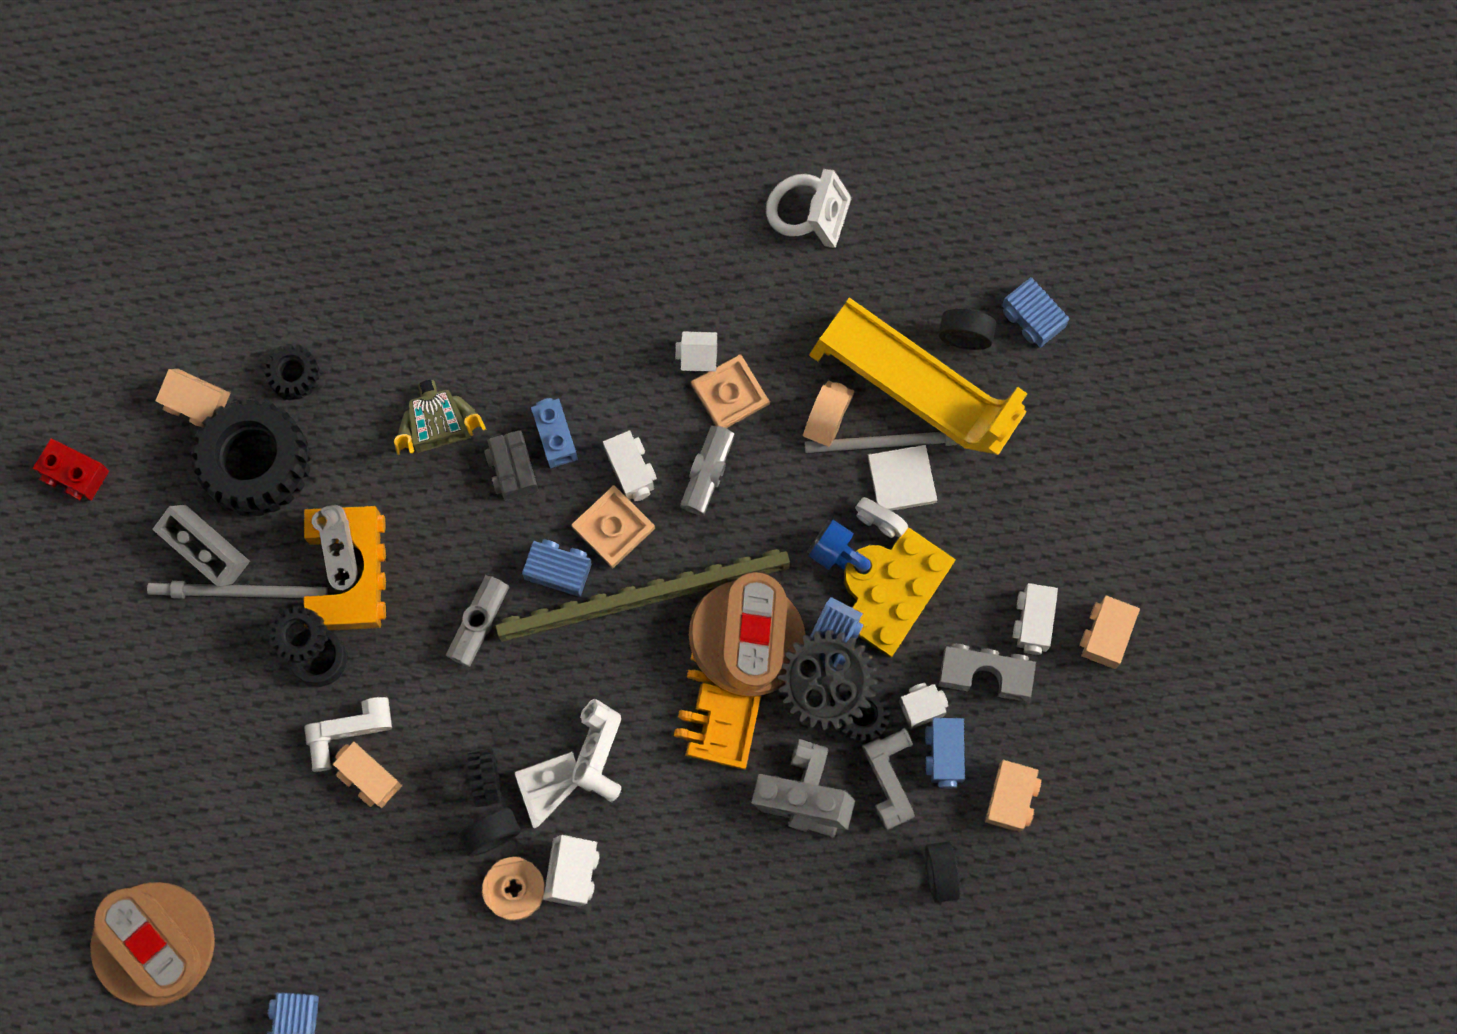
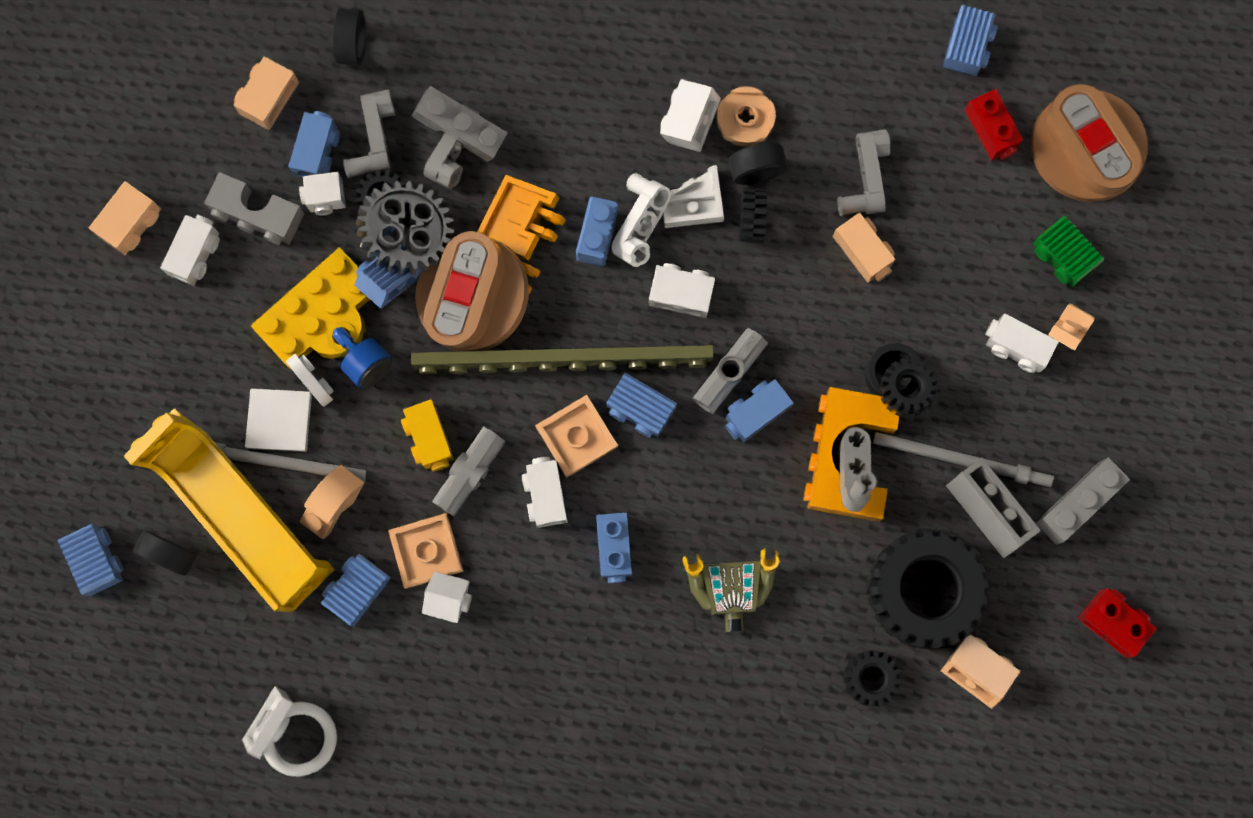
camera: 165 degrees left, 5 degrees up
white beam [305,697,392,772] -> none
flat silver brick [484,430,538,501] -> none
none -> medium blue brick [321,554,392,626]
none -> yellow brick [401,399,454,472]
none -> medium blue brick [576,197,619,267]
none -> white brick [649,263,715,318]
none -> medium blue brick [725,379,793,443]
none -> light grey beam [837,129,890,216]
none -> red brick [965,89,1023,160]
none -> white brick [985,314,1059,373]
none -> green brick [1032,215,1104,287]
none -> light grey brick [1035,457,1130,545]
none -> light nougat bracket [1048,304,1095,350]

